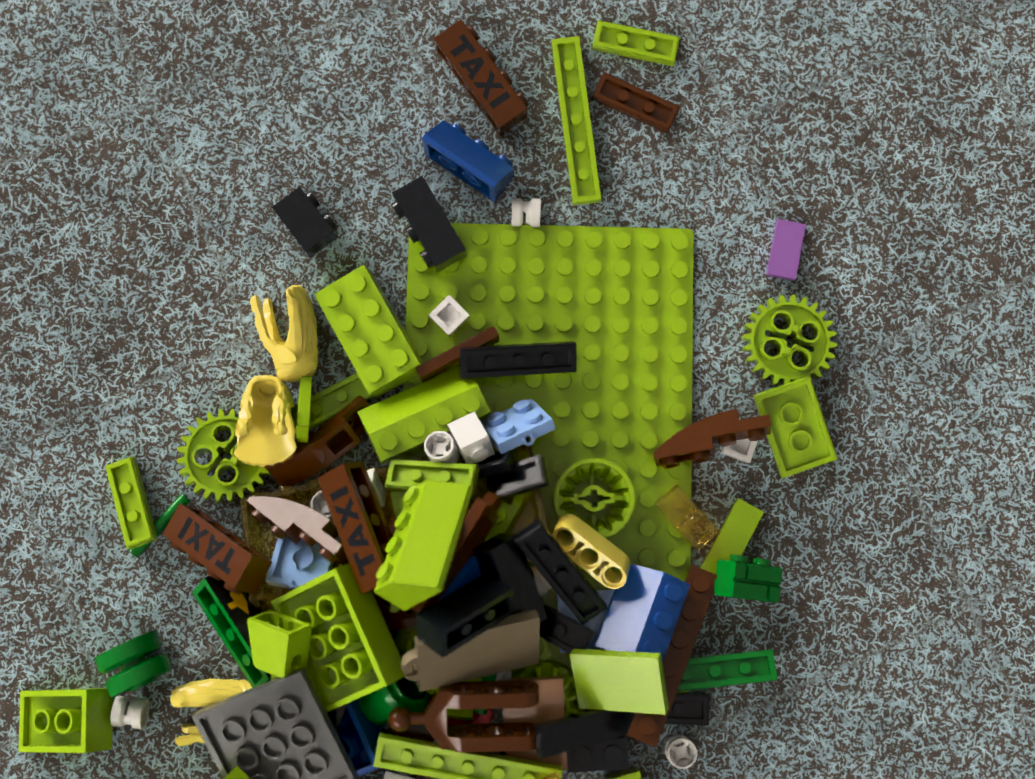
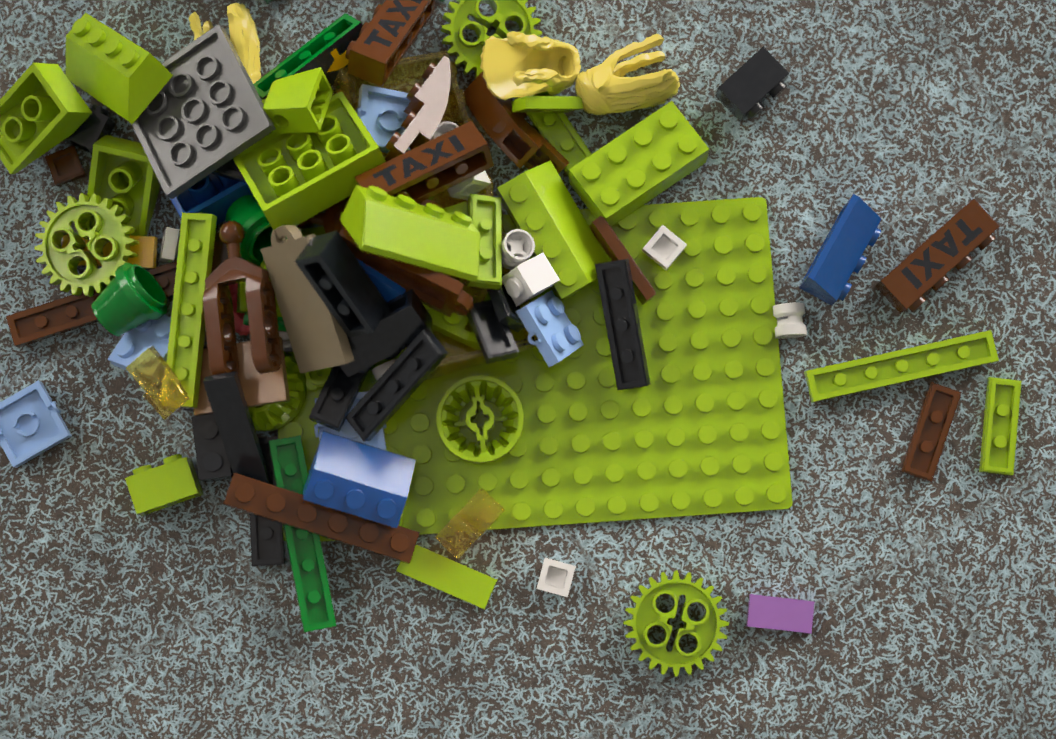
camera: 85 degrees right, 0 degrees up
black brick [391,176,467,273] -> none
light yellow beam [552,514,631,589] -> none
lime tile [570,649,669,715] -> none
reddish brown slope [653,409,771,469] -> none
white wheel [664,734,697,769] -> none
green brick [714,554,783,603] -> none
lime tile [753,376,838,478] -> none

